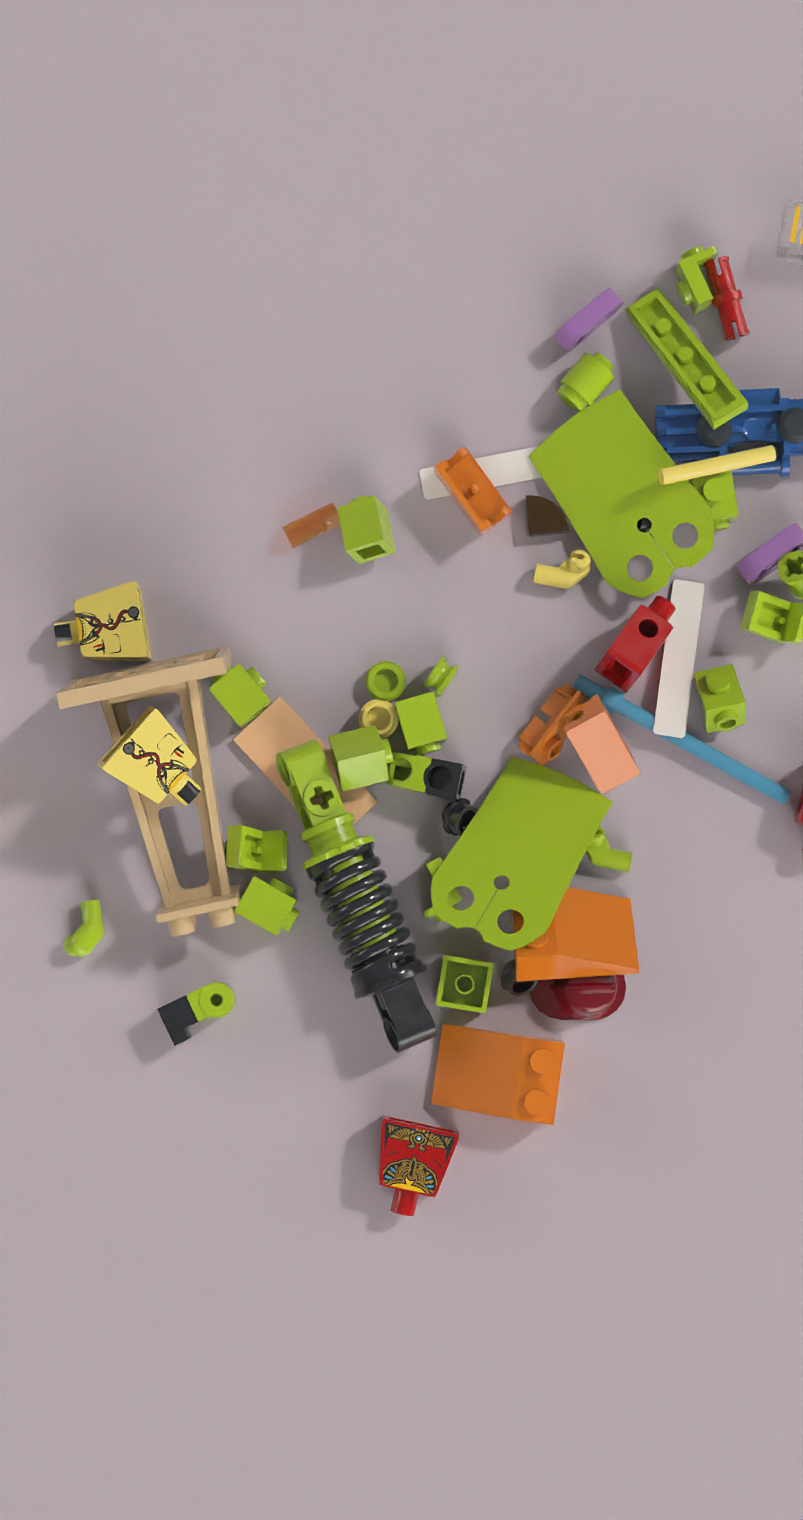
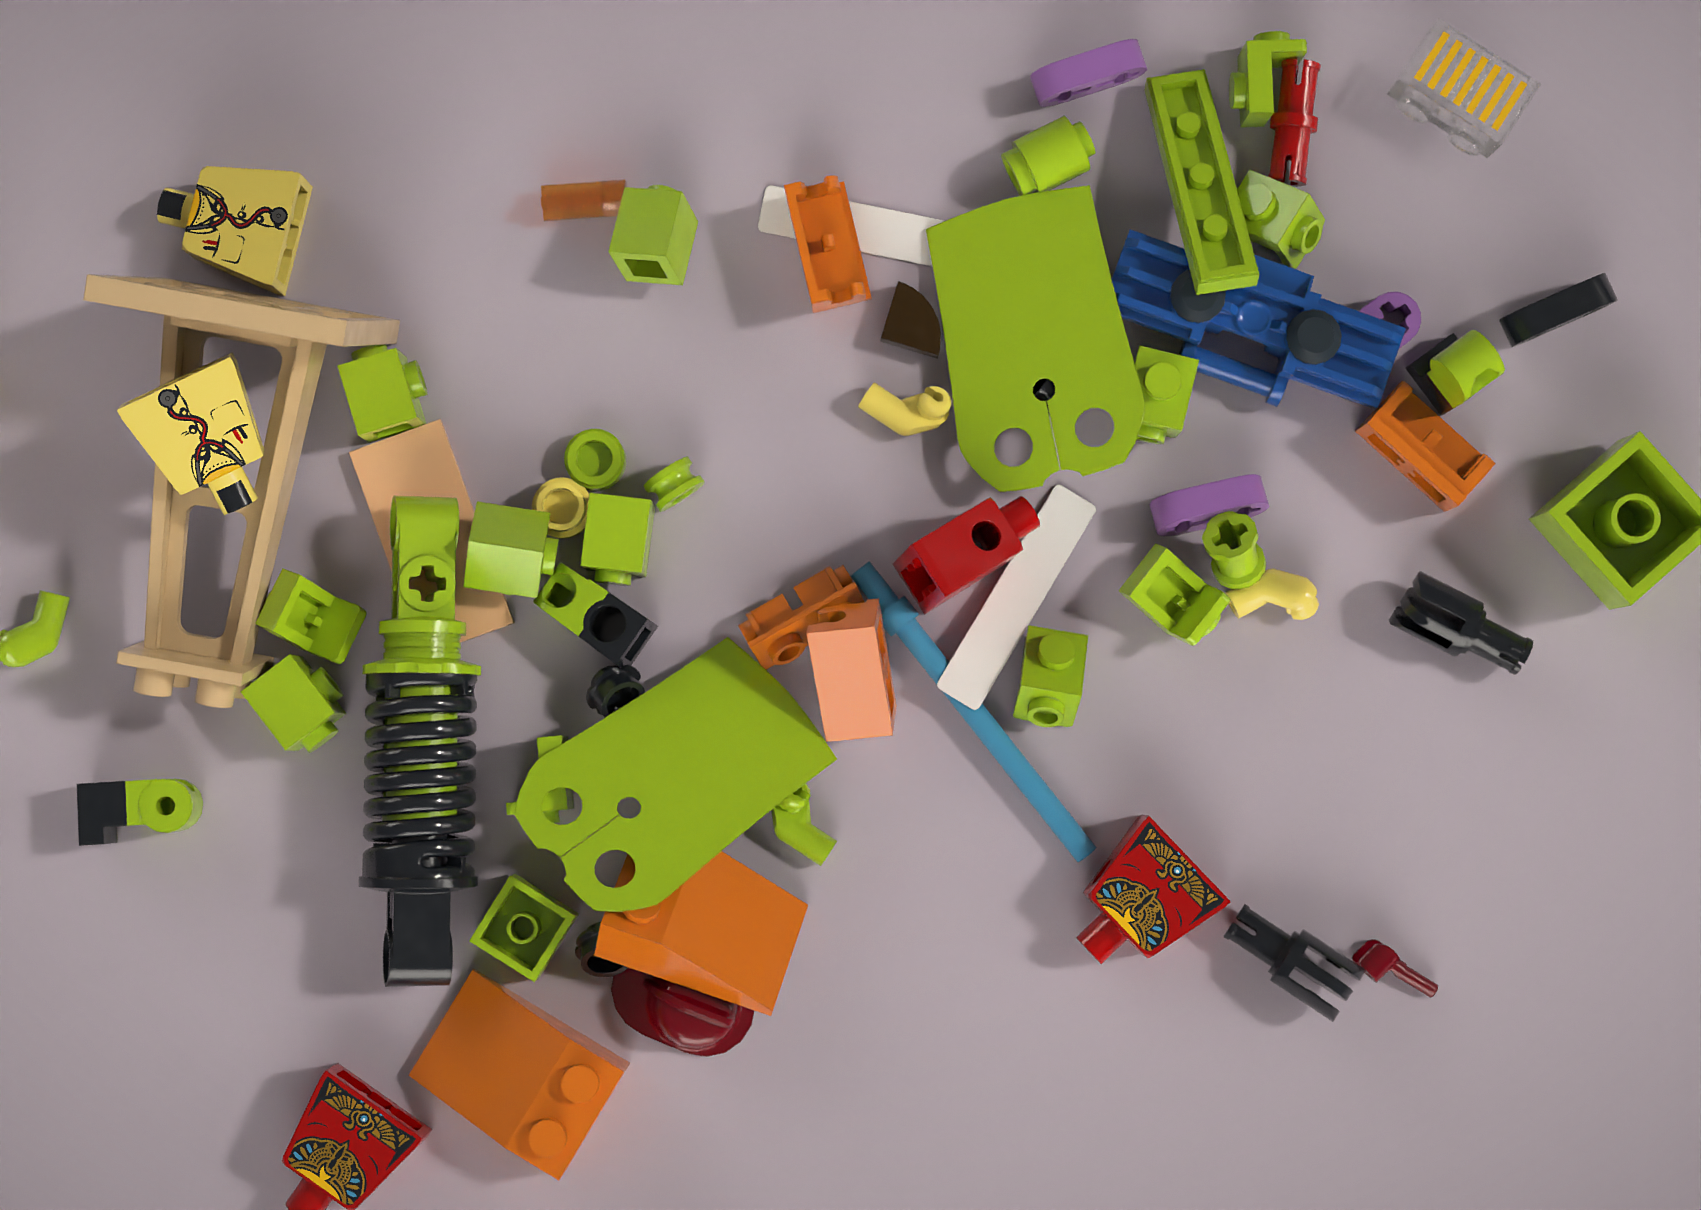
camera: 15 degrees right, 0 degrees up
light yellow bar [658,445,776,485] -> none
none -> lime bracket [1237,169,1325,269]

